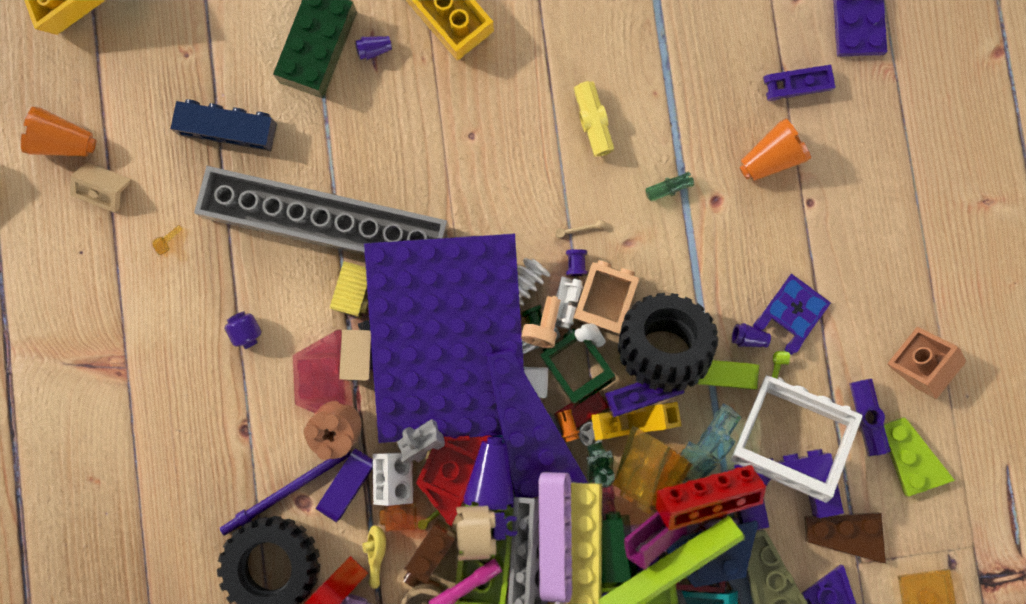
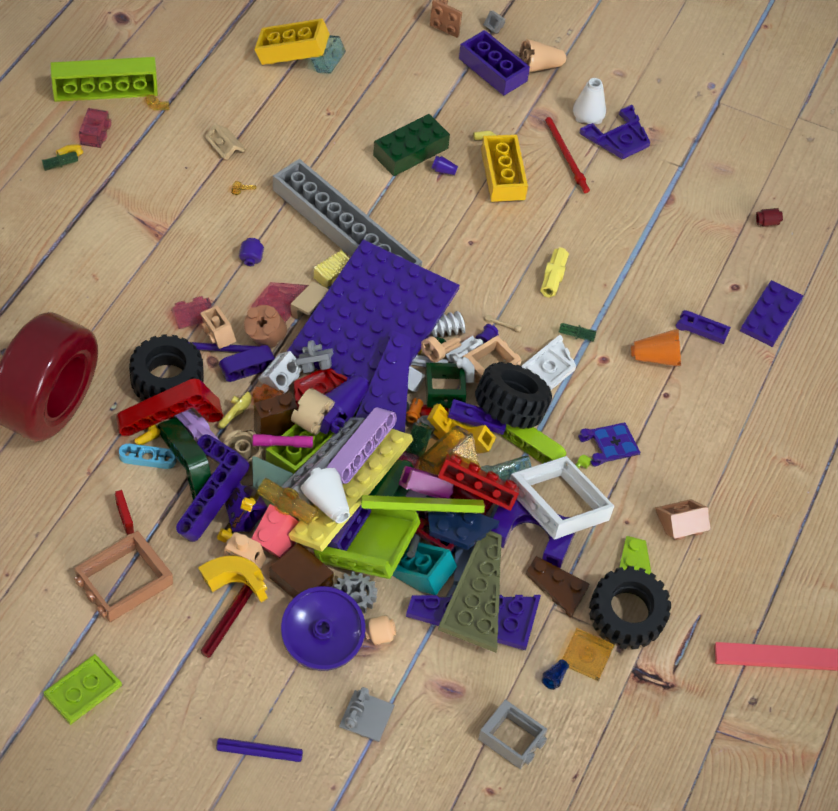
camera: 25 degrees right, 30 degrees down
orange cone [21,106,96,157] -> none
dark blue brick [170,99,277,151] -> none
dark purple cone [732,323,771,348] -> none
dark purple piece [849,378,891,456] -> none
none -> clear pink bracket [171,296,212,329]
none -> light nougat brick [200,305,236,349]
none -> white wing [522,335,576,390]
none -> black tyre [589,566,671,649]

